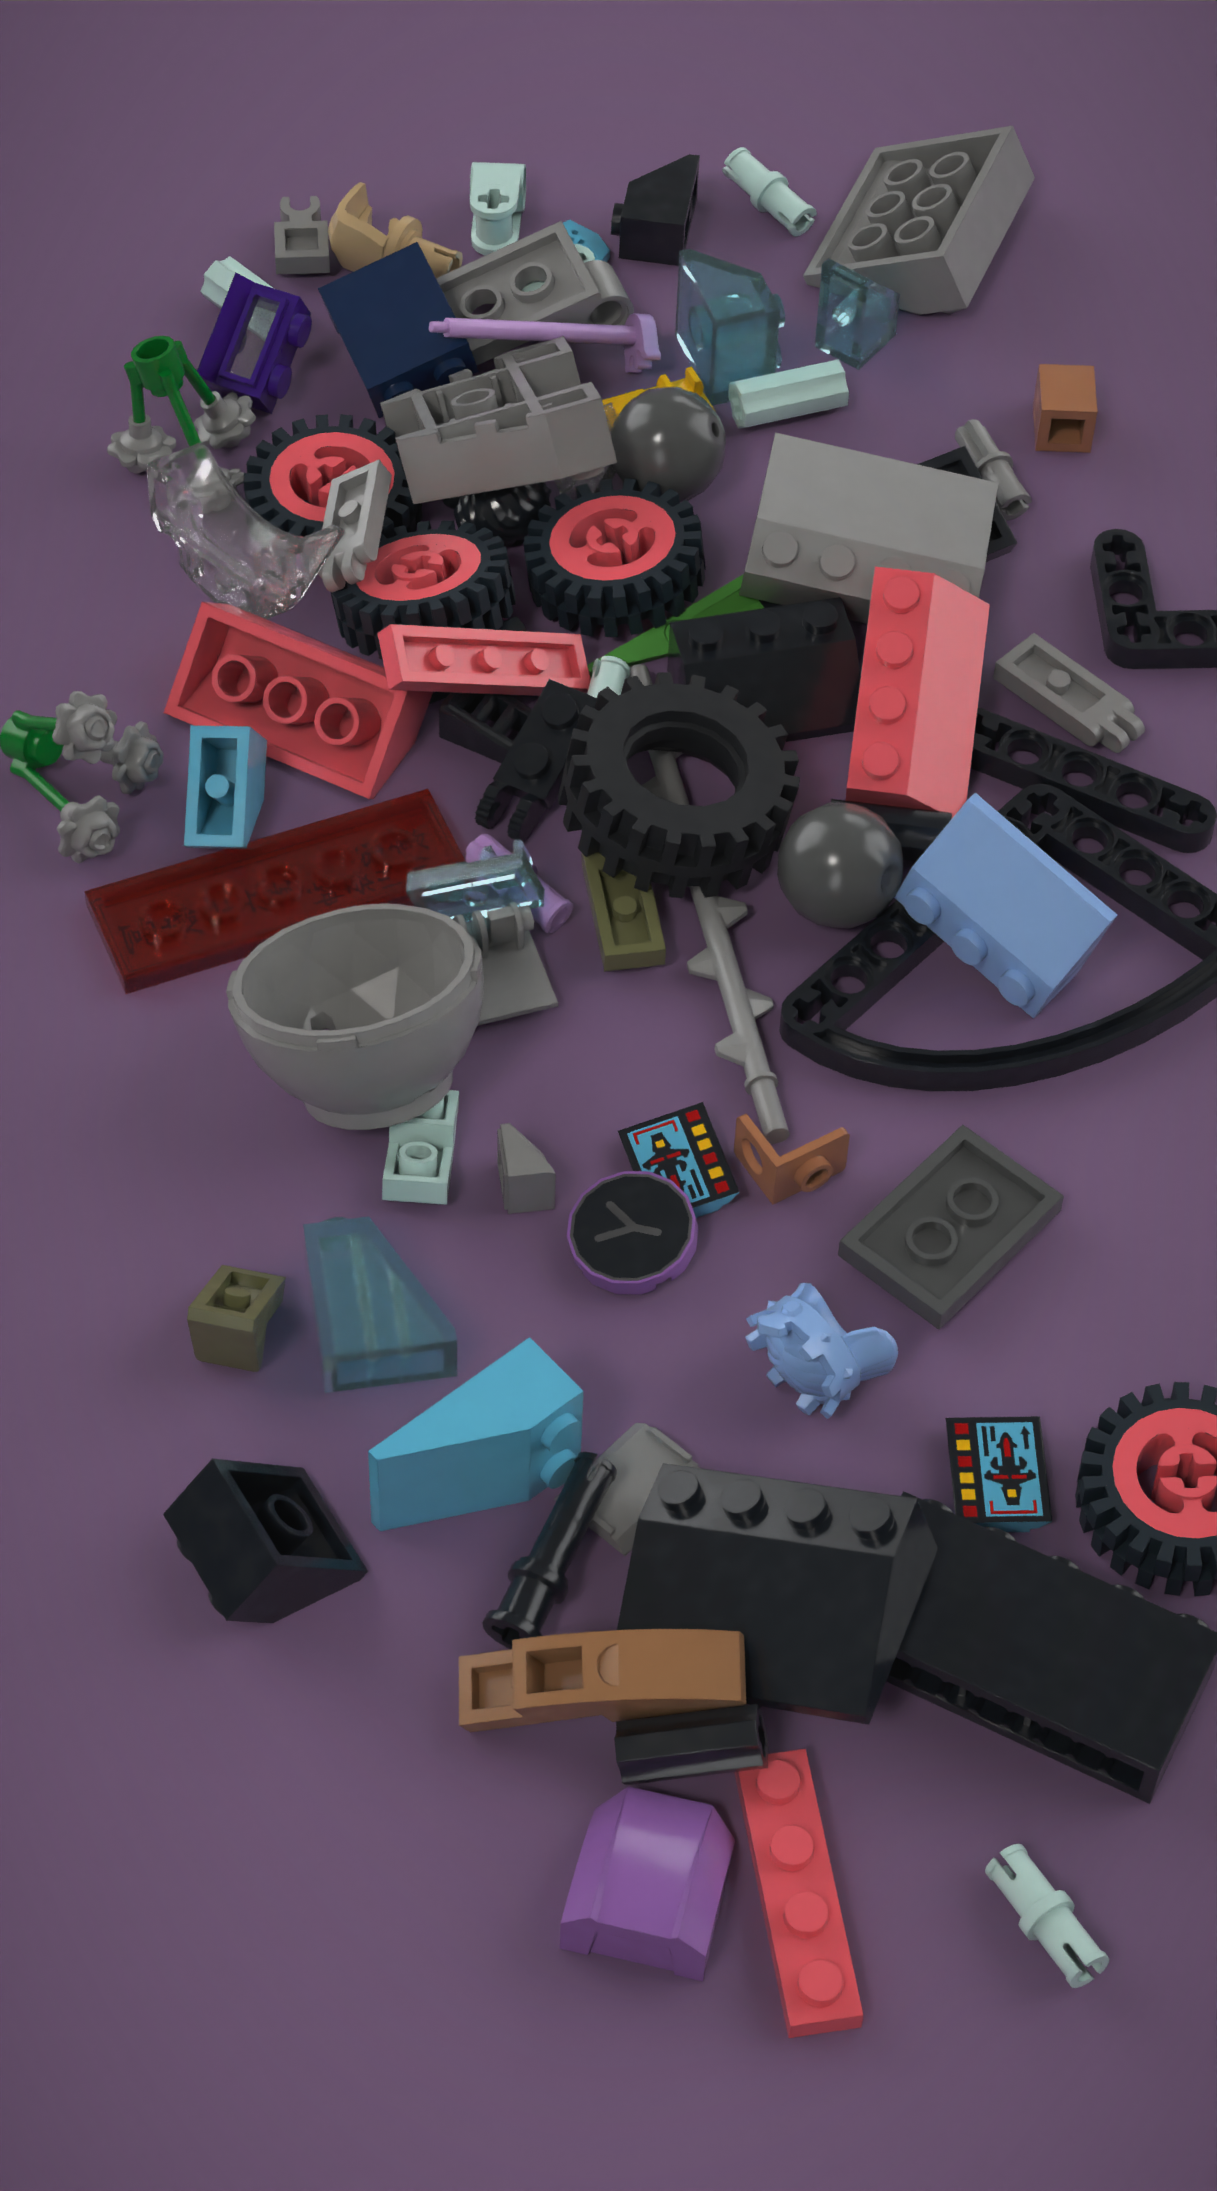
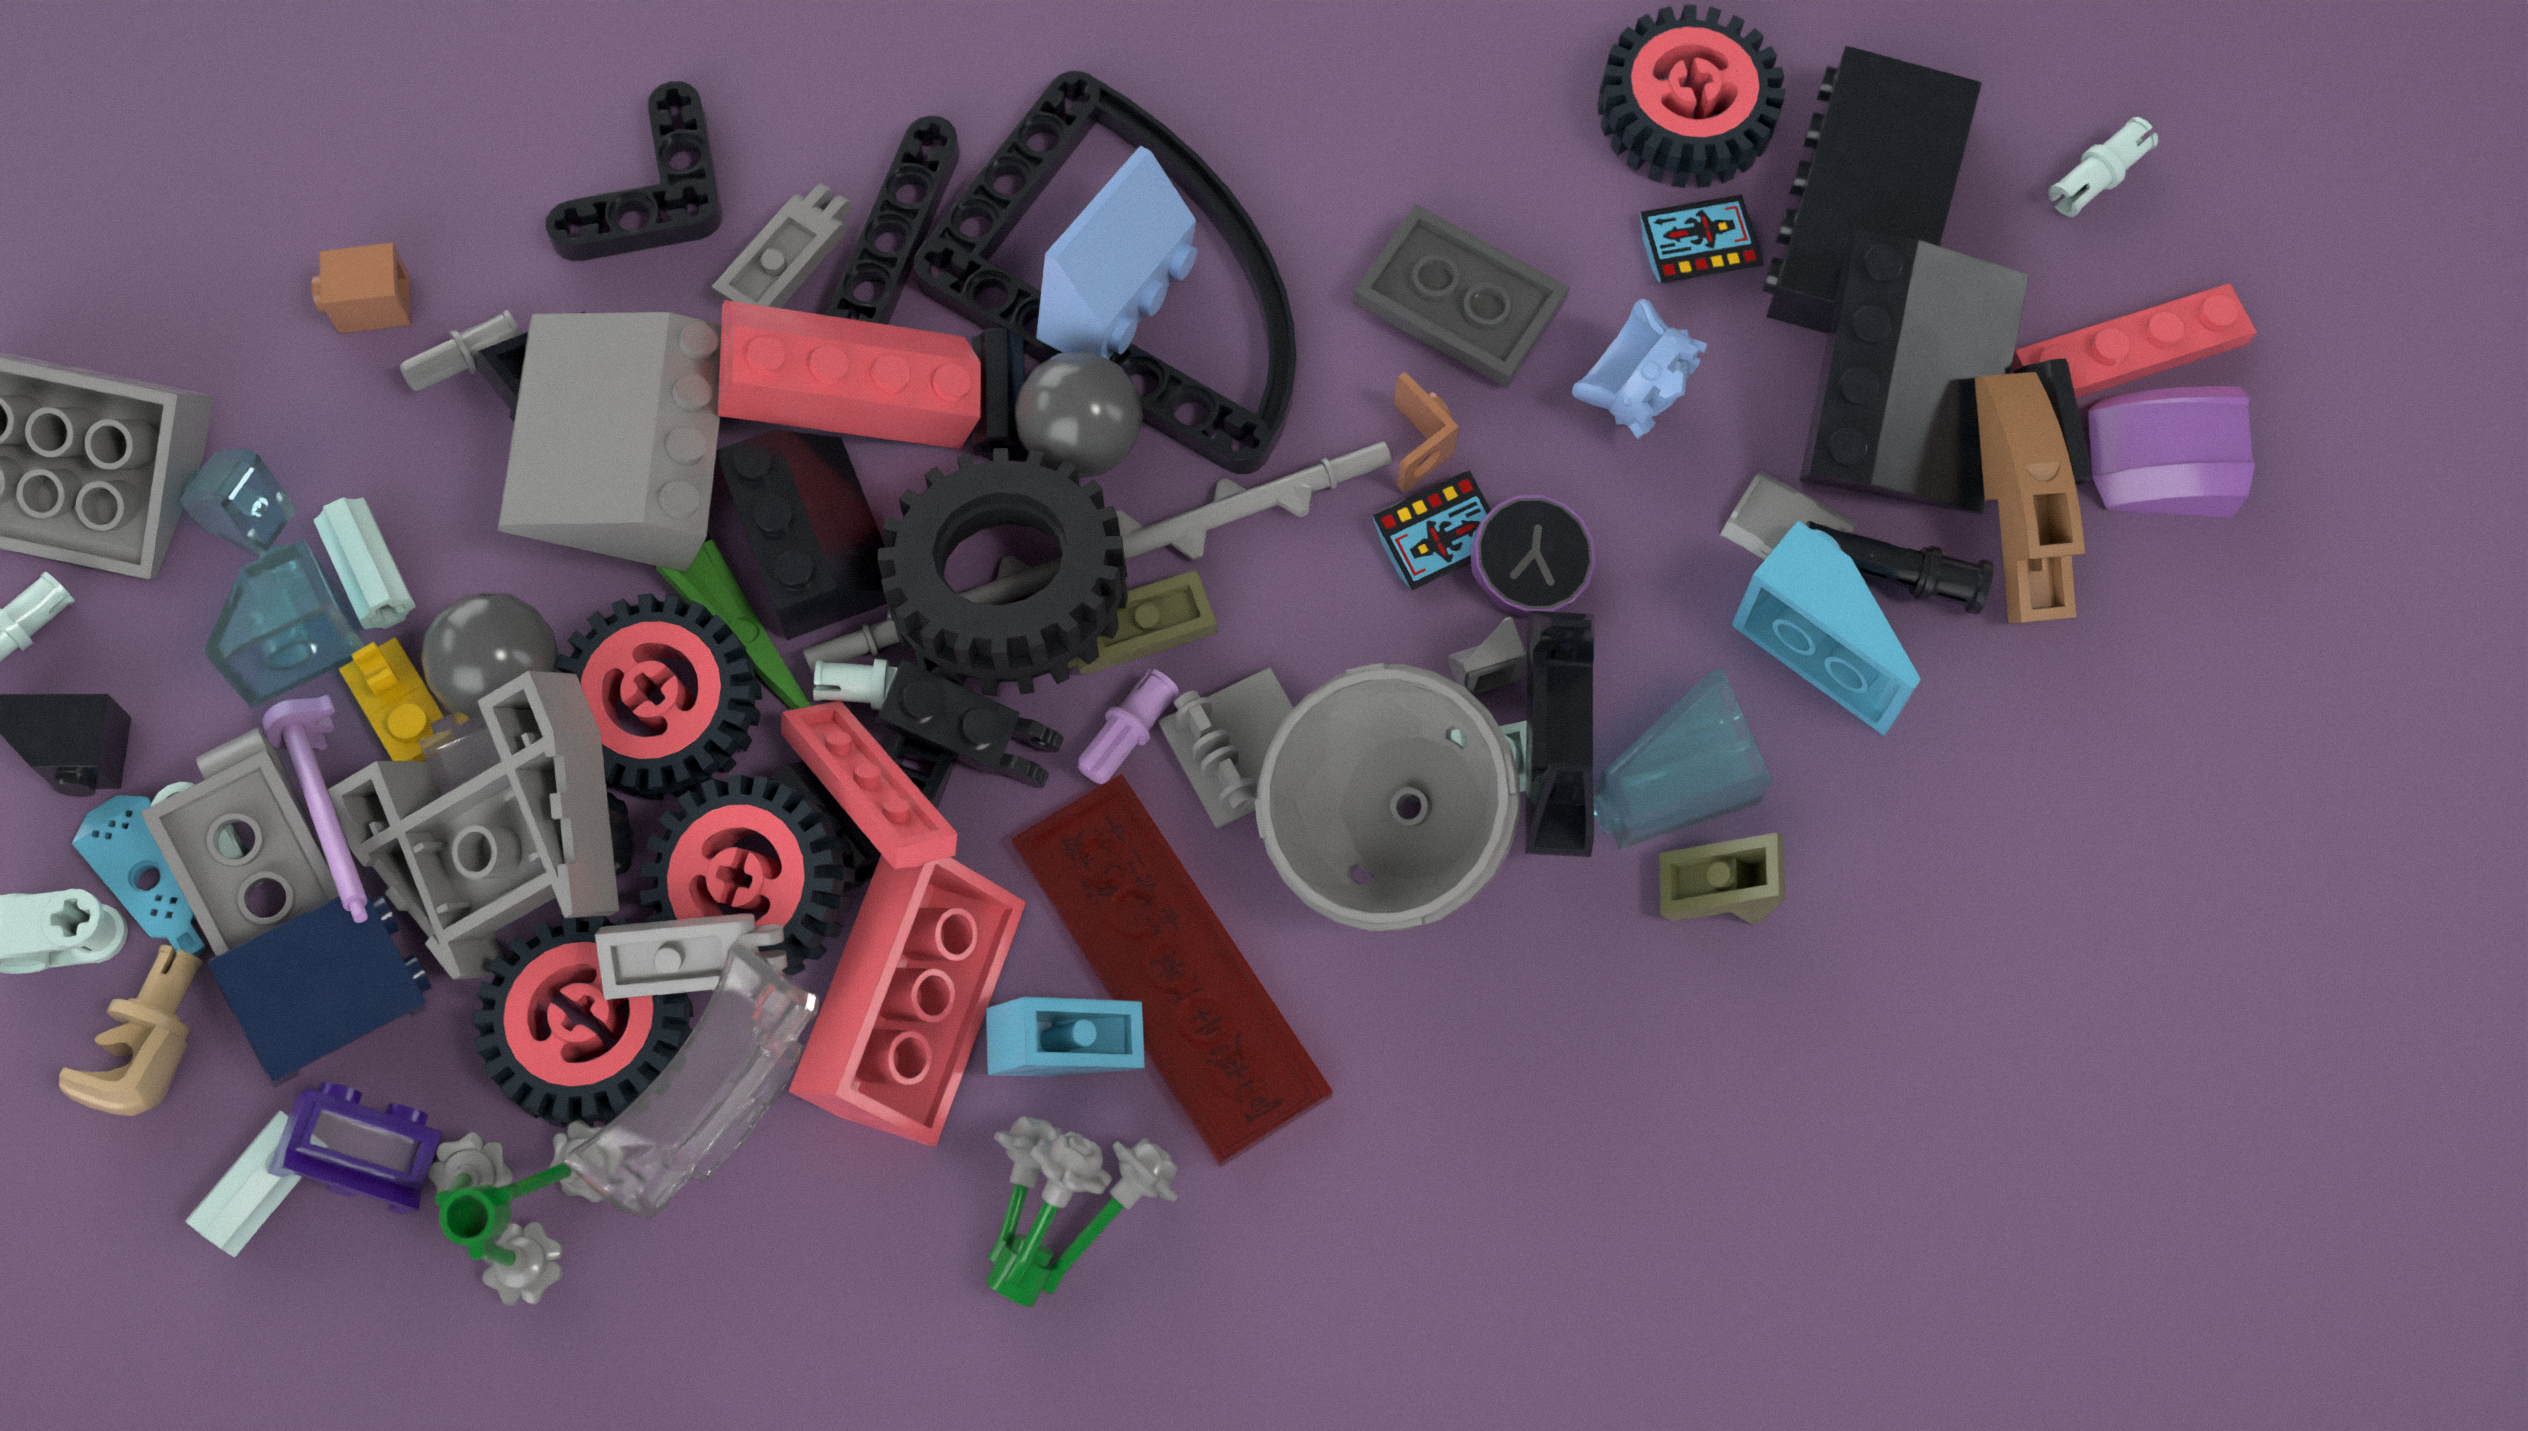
camera: 100 degrees left, 15 degrees up
black slope [163,1458,368,1623] -> none
light grey plate [274,196,330,275] -> none
clear light blue plate [406,839,545,922] -> none
none -> black hose [1525,611,1594,857]

